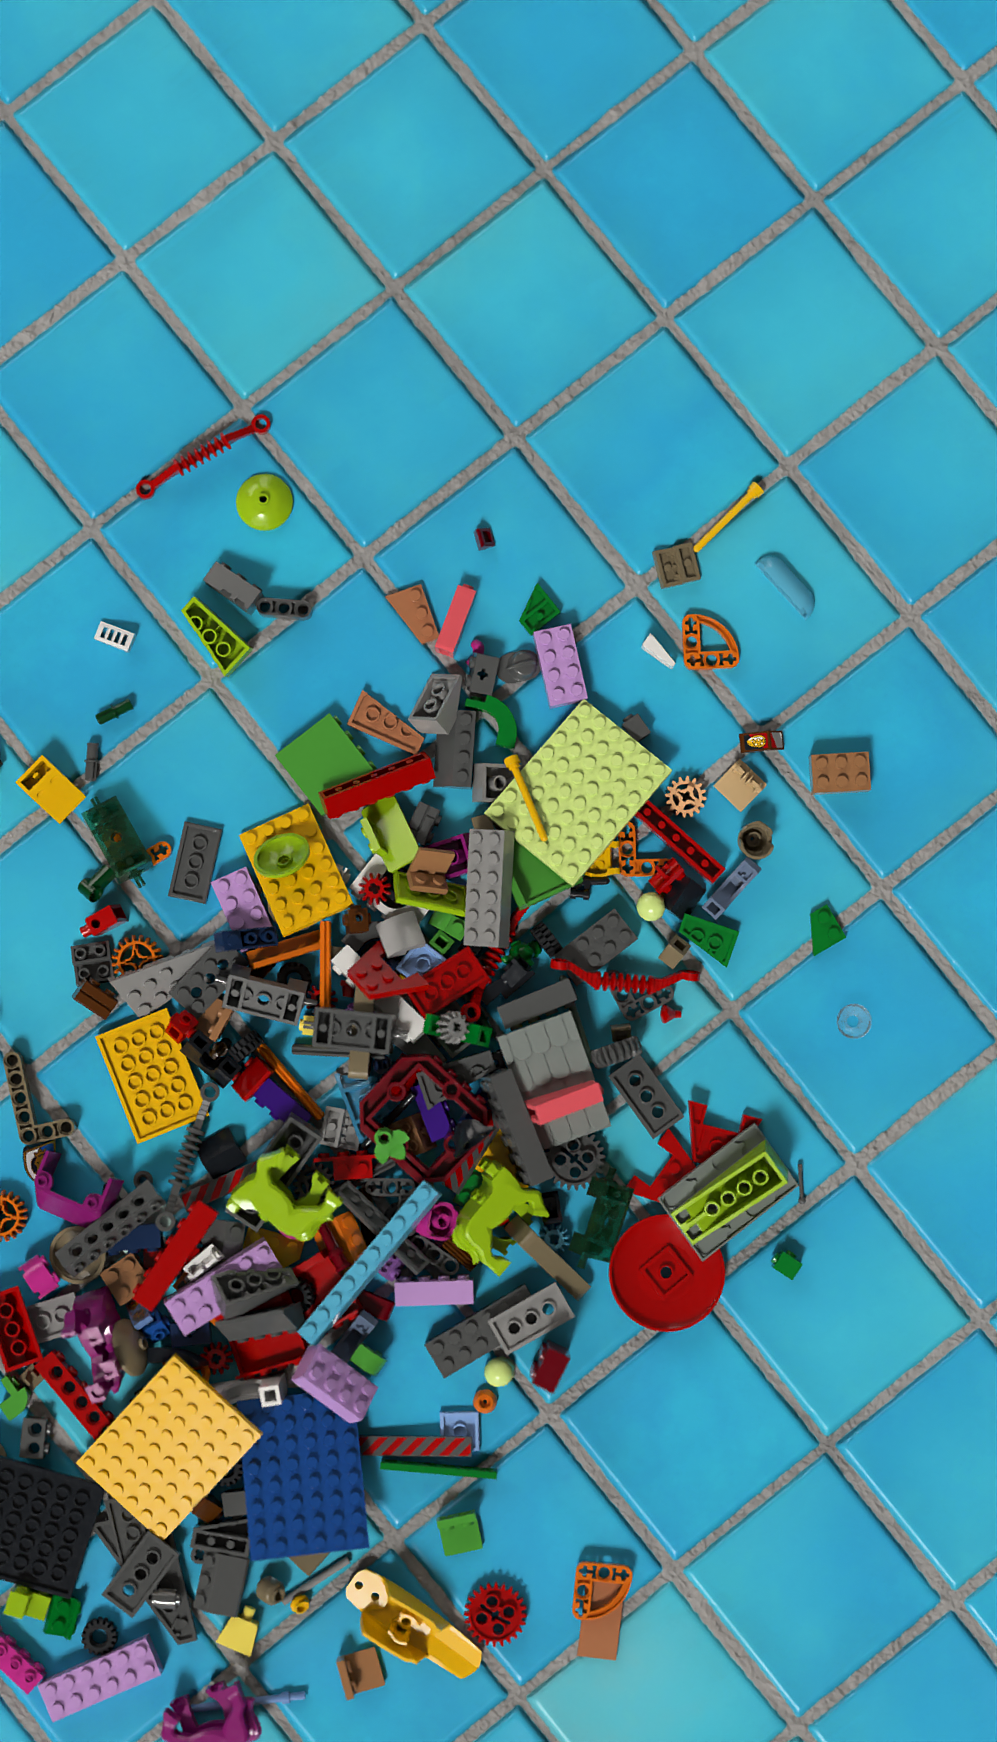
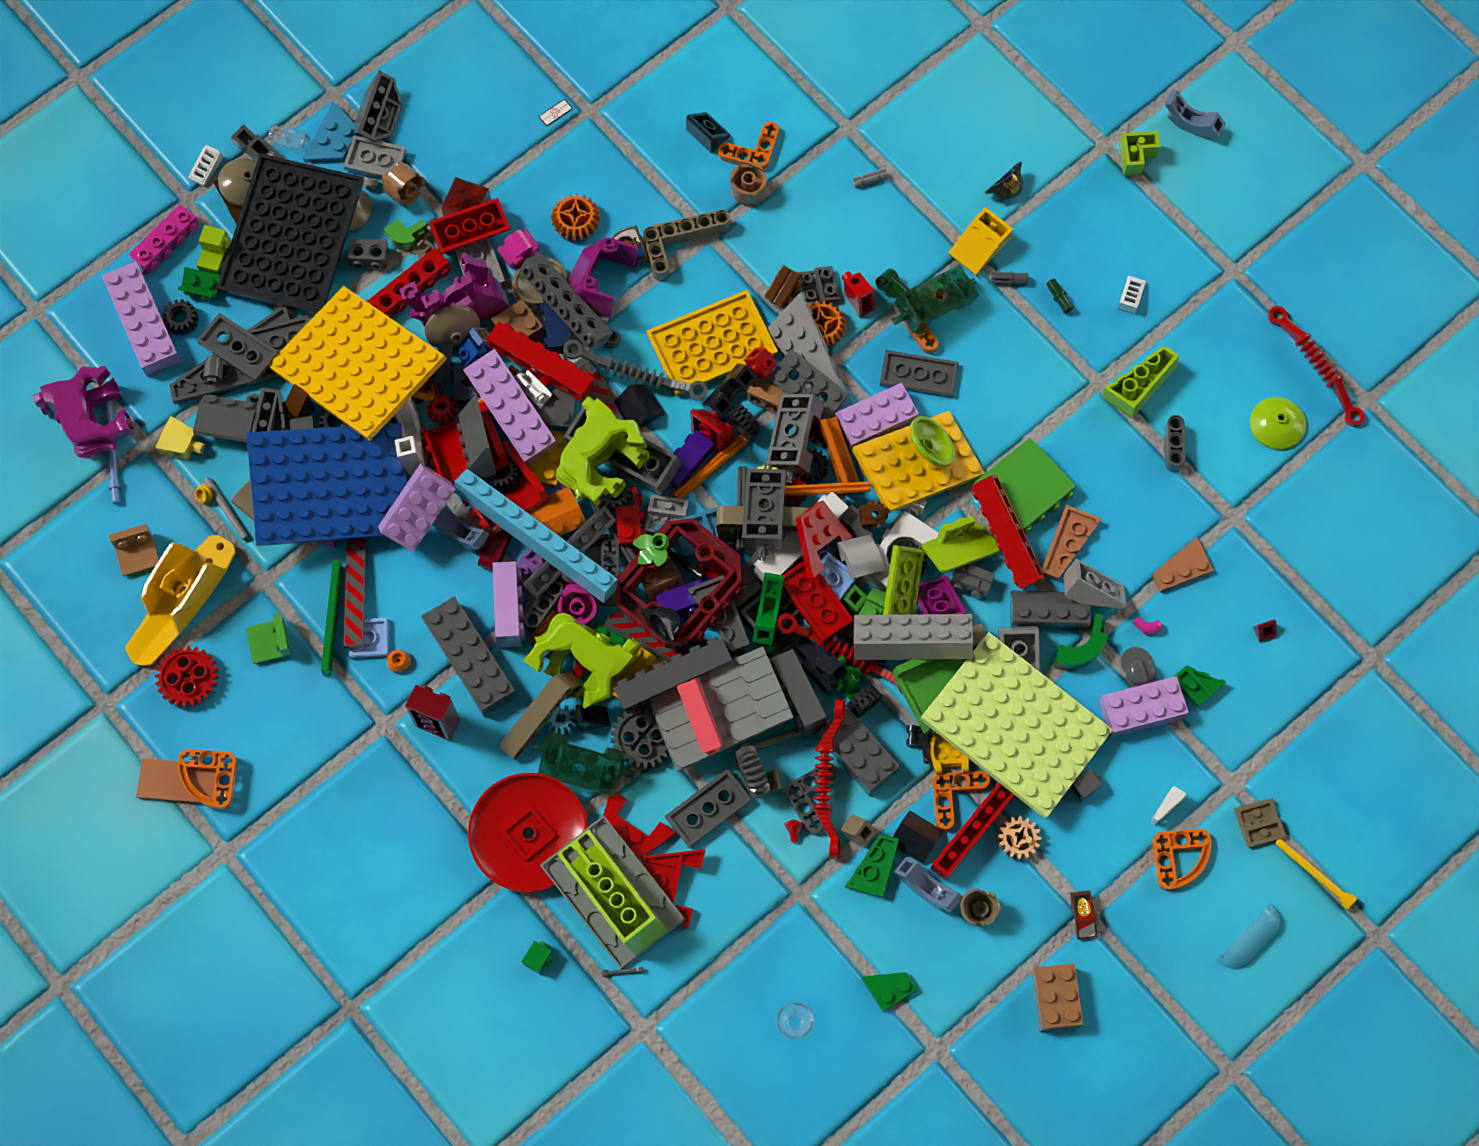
camera: 85 degrees right, 15 degrees down
dark grey wedge [203,561,264,615] -> none
dark brown axle [209,1038,232,1060] -> none
dark grey wedge [211,1268,299,1320] -> none
dark blue slope [214,926,278,953] -> none
dark tan head [256,1576,285,1605] -> none
dark red pin [318,1221,352,1273] -> none
bright green brick [349,1342,387,1376] -> none
red gear [358,873,391,905] -> none
medium nougat bracket [406,847,455,895] -> none
coral slope [435,584,476,658] -> none
light grey gear [436,1011,469,1044] -> none
dark grey brick [465,652,500,696] -> none
yellowish green hair [484,1356,515,1387] -> none
light grey plate [487,1282,575,1355] -> none
yellow piece [503,754,548,842] -> none
yellowish green hair [636,892,665,921] -> none
red hips [649,857,685,894] -> none
tan hinge [713,759,767,812] -> none

